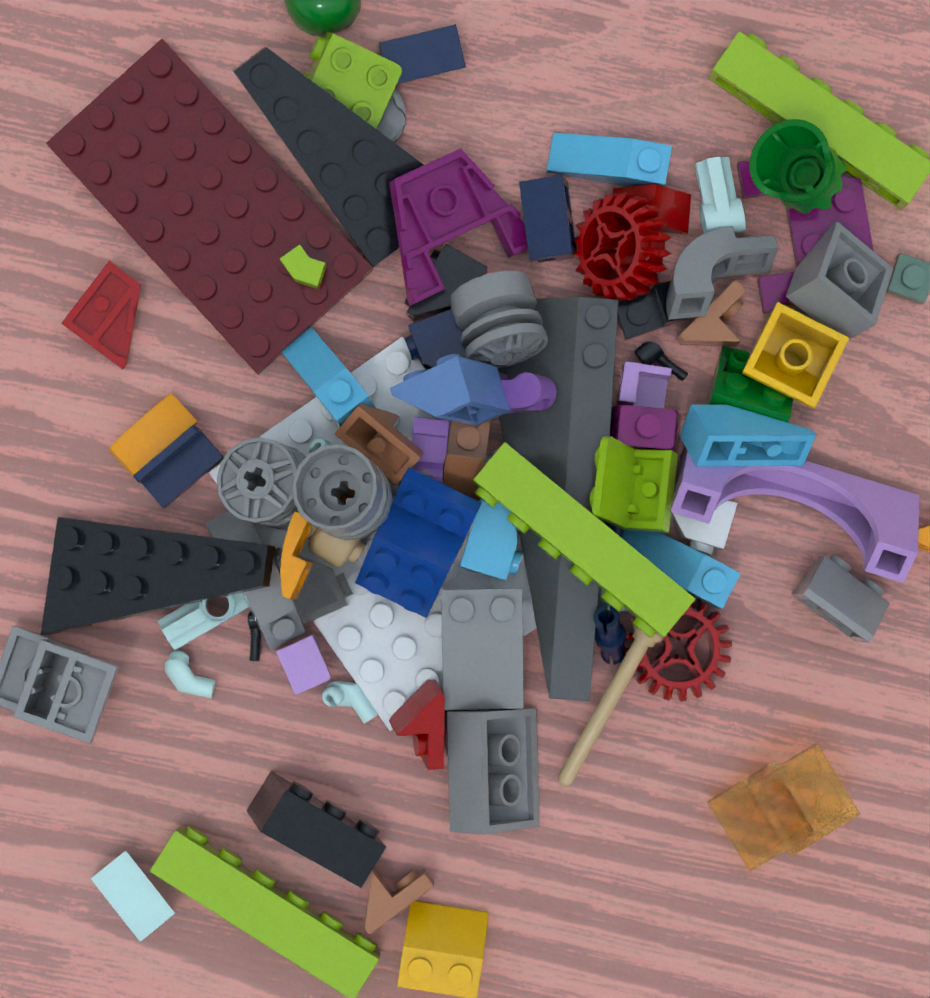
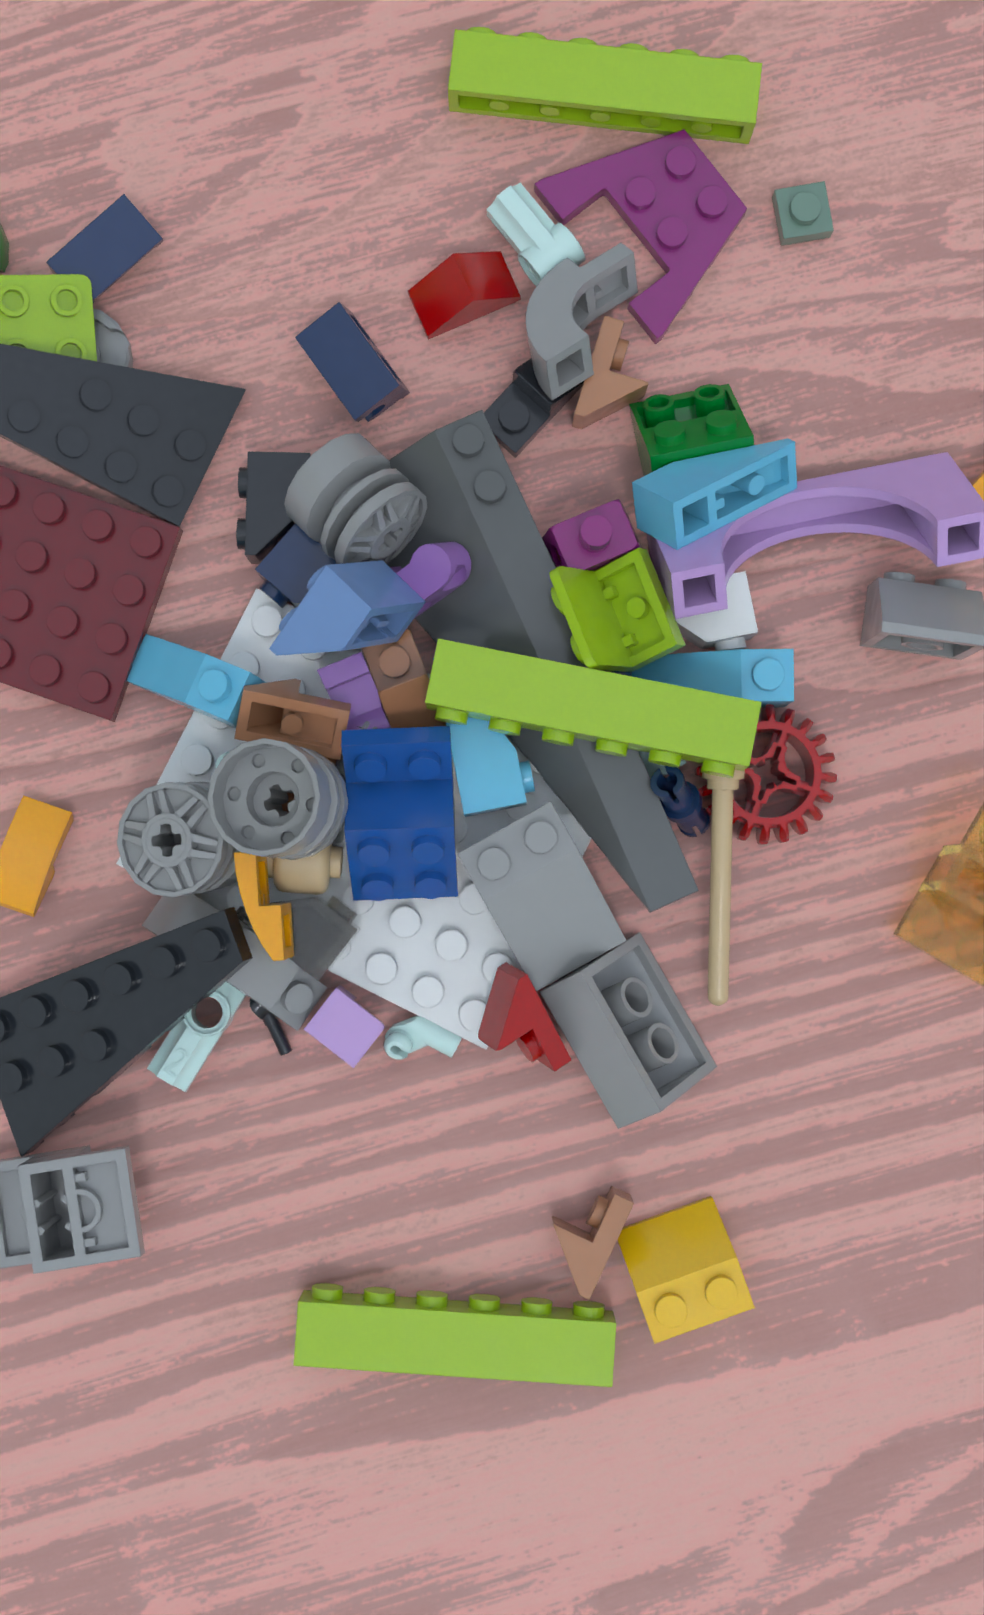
camera: 30 degrees left, 0 degrees up
light aqua hinge [91,851,175,942] -> none
dark blue panel [133,425,224,509] -> none
light aqua arm [164,650,216,699] -> none
black wedge [246,770,386,888] -> none
lime piece [280,244,327,289] -> none
magenta wing [389,148,528,306] -> none
medium azure slope [546,133,672,187] -> none
red gear [572,192,672,301] -> none
lavender panel [617,361,672,408] -> none
black hand [634,342,688,381] -> none
yellow slope [742,302,849,409] -> none
green hat [749,119,847,214] -> none
light grey slope [786,221,894,339] -> none

